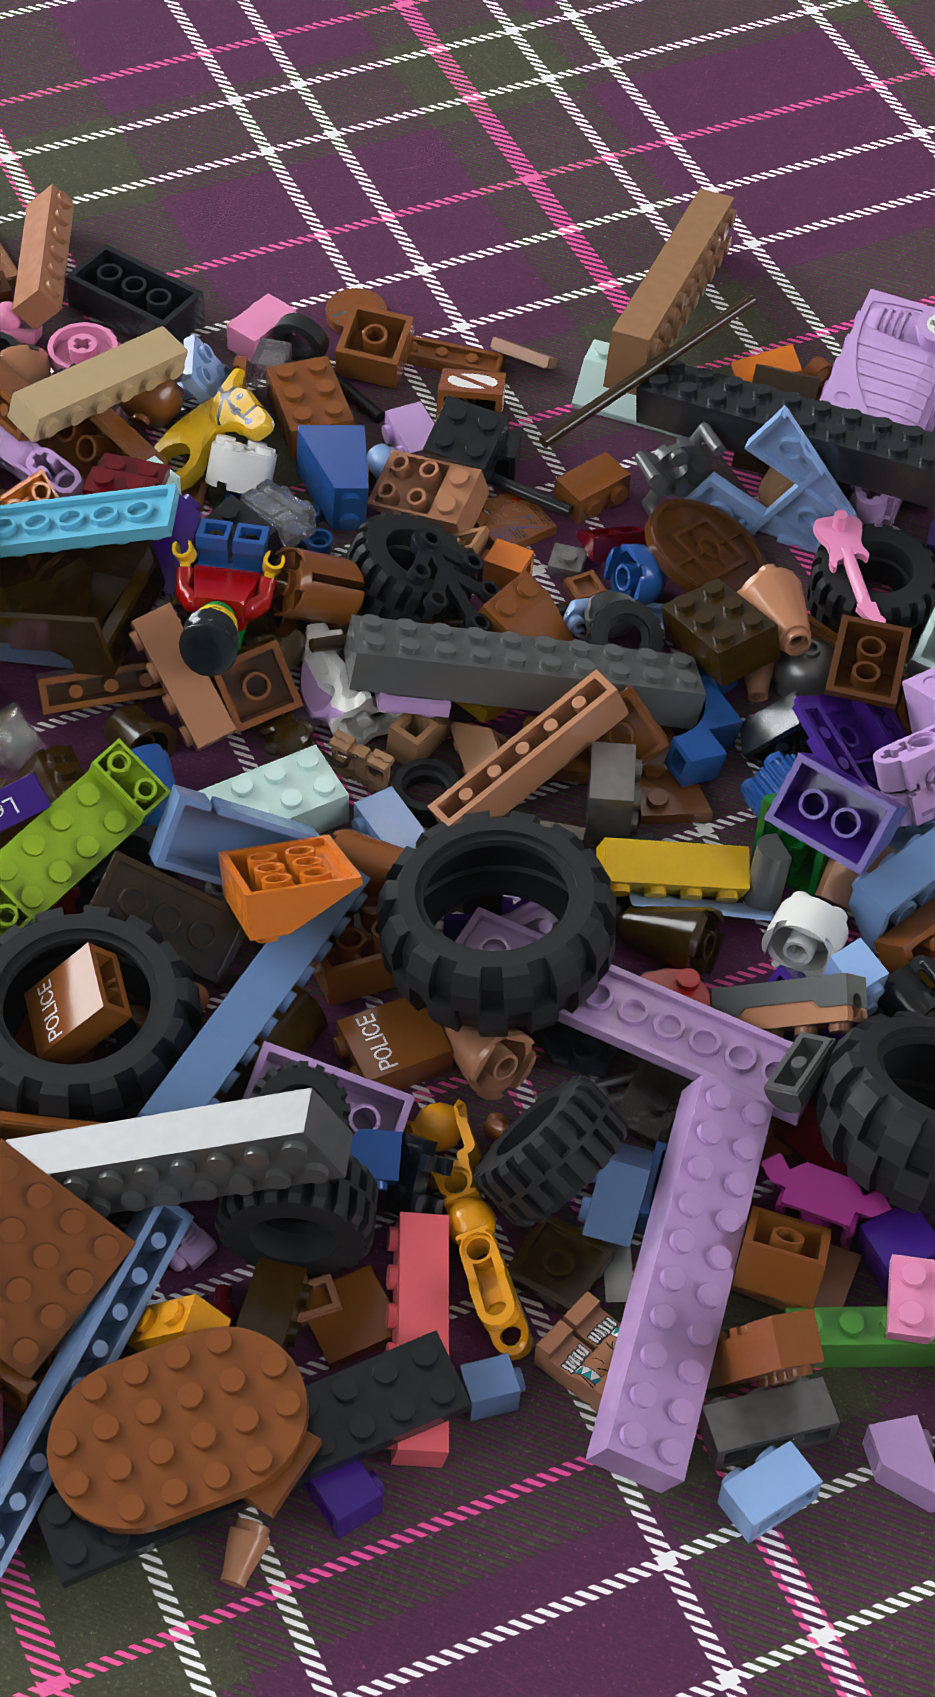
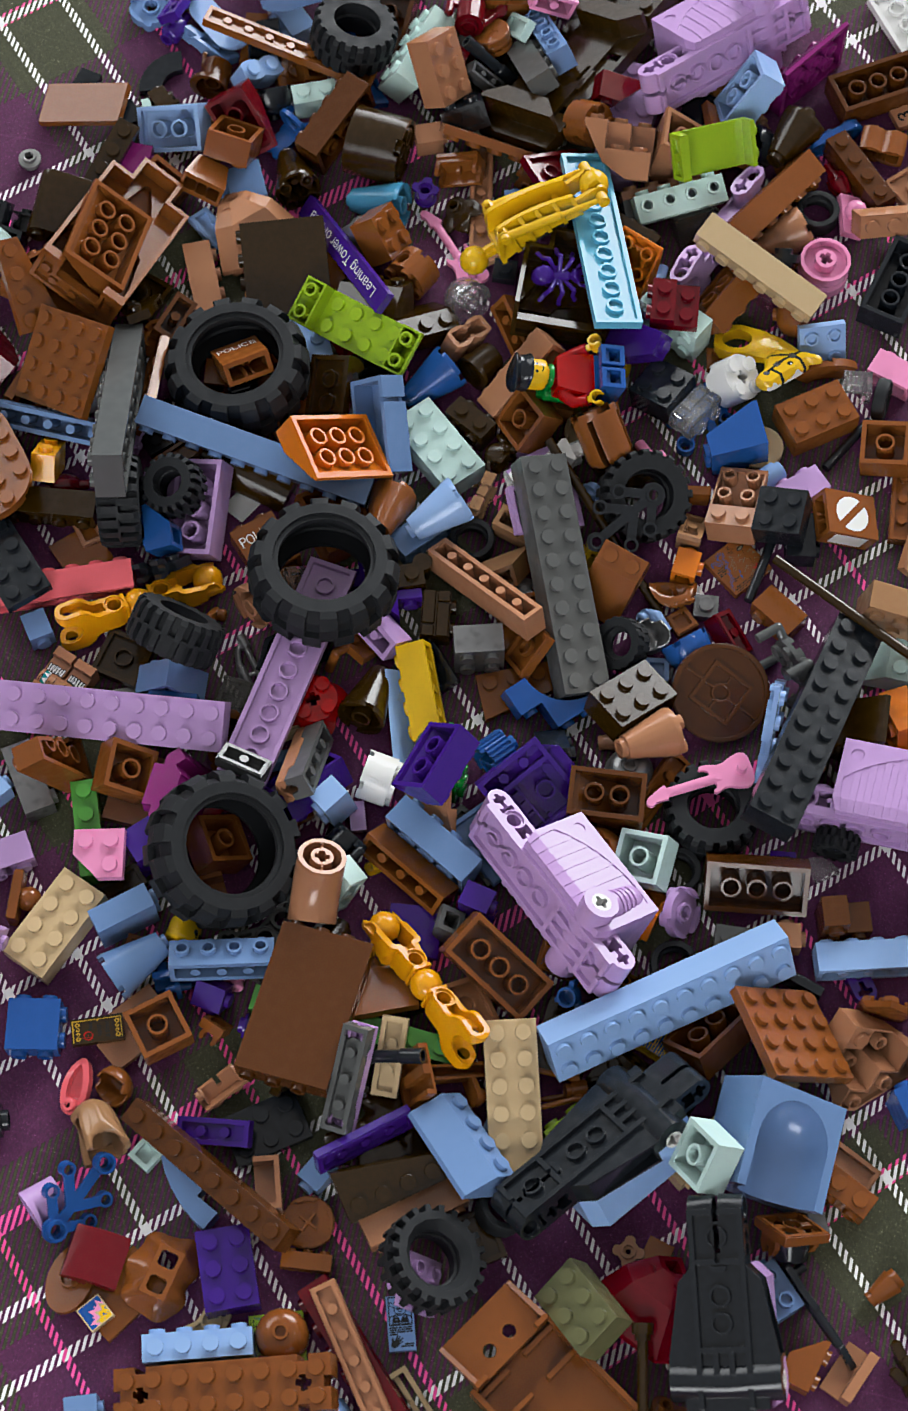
camera: 85 degrees right, 15 degrees up
none -> light blue cone [404,478,475,540]
none -> nougat brick [440,315,492,362]
none -> dark brown brick [445,395,497,452]
none -> dark purple animal [531,248,586,306]
none -> dark orange hat [649,582,697,609]

